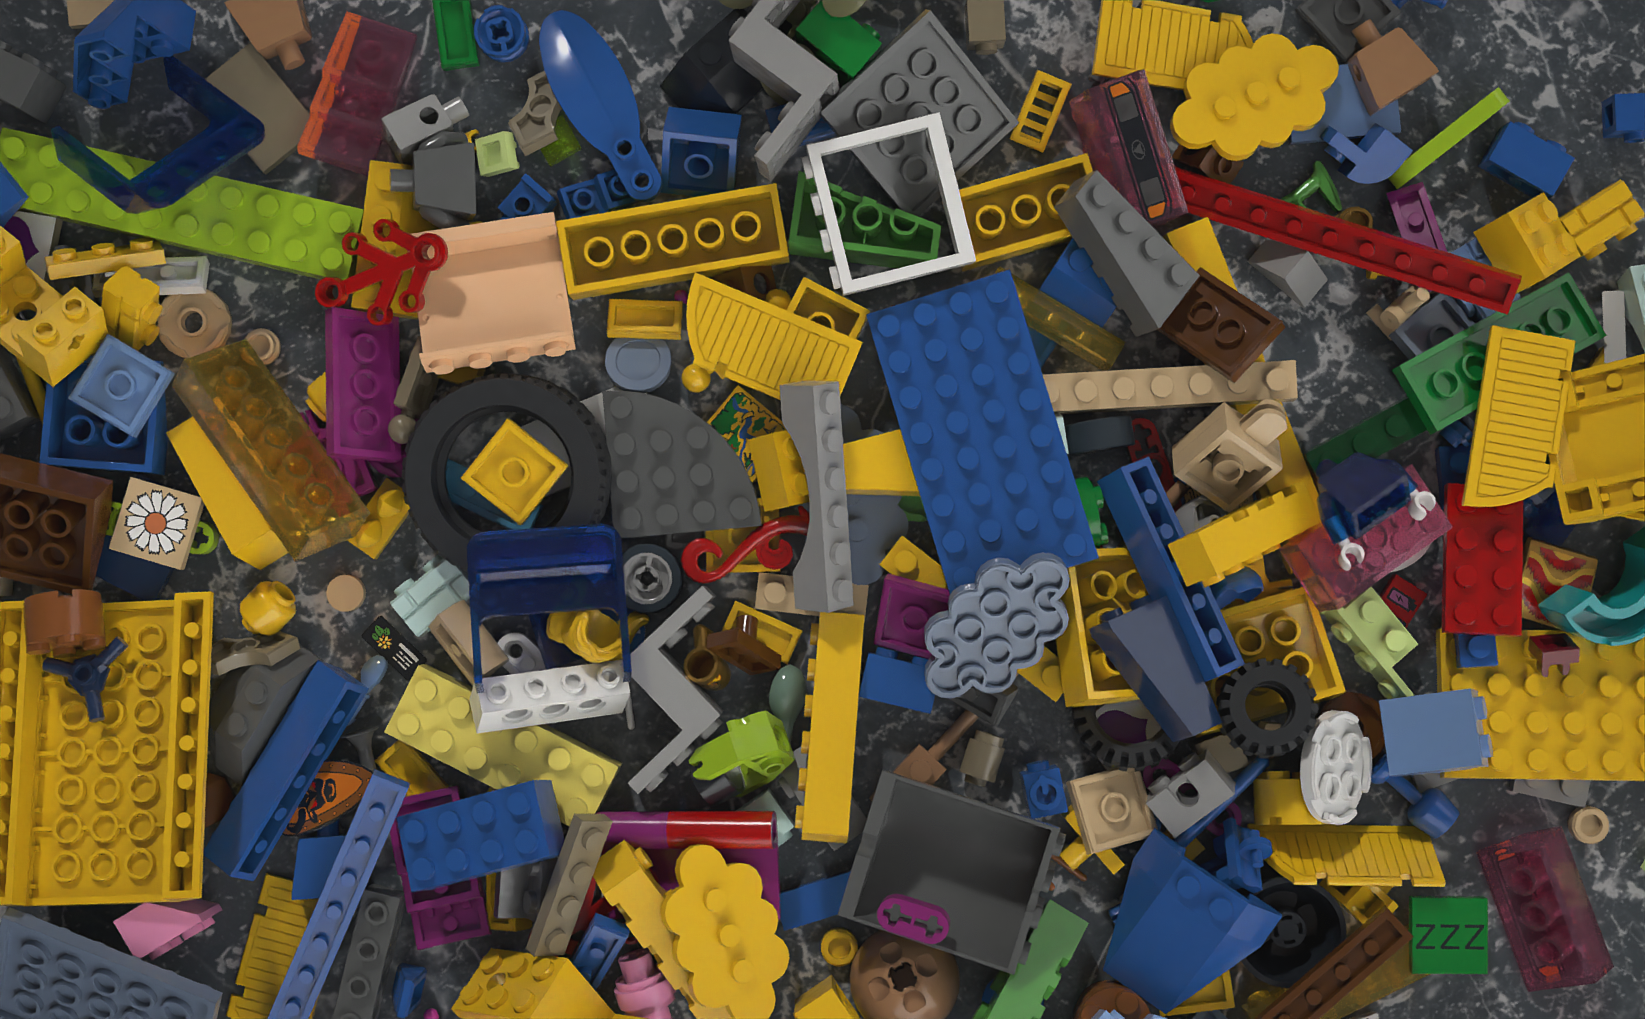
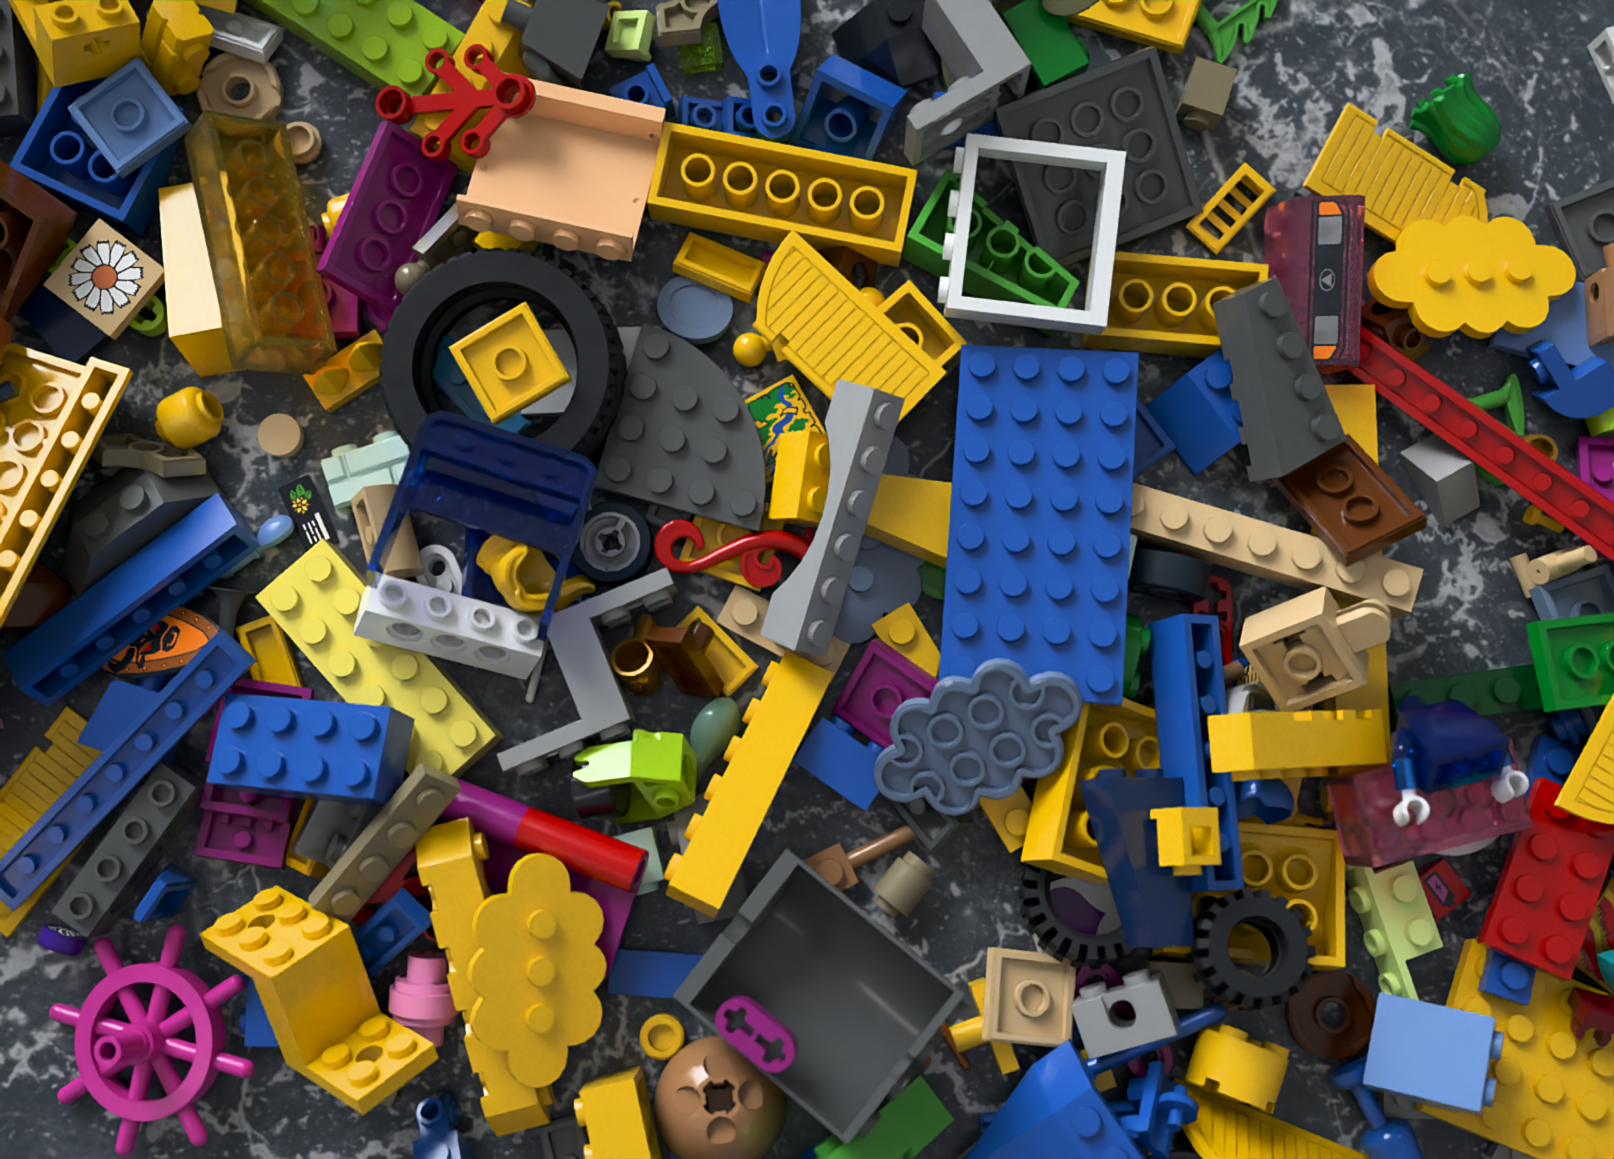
camera: 20 degrees right, 5 degrees down
clear yellow tile [994,266,1126,371] -> none
blue brick [1019,760,1068,819] -> none
white tile [1300,710,1373,825] -> none
none -> yellow brick [1150,807,1221,875]

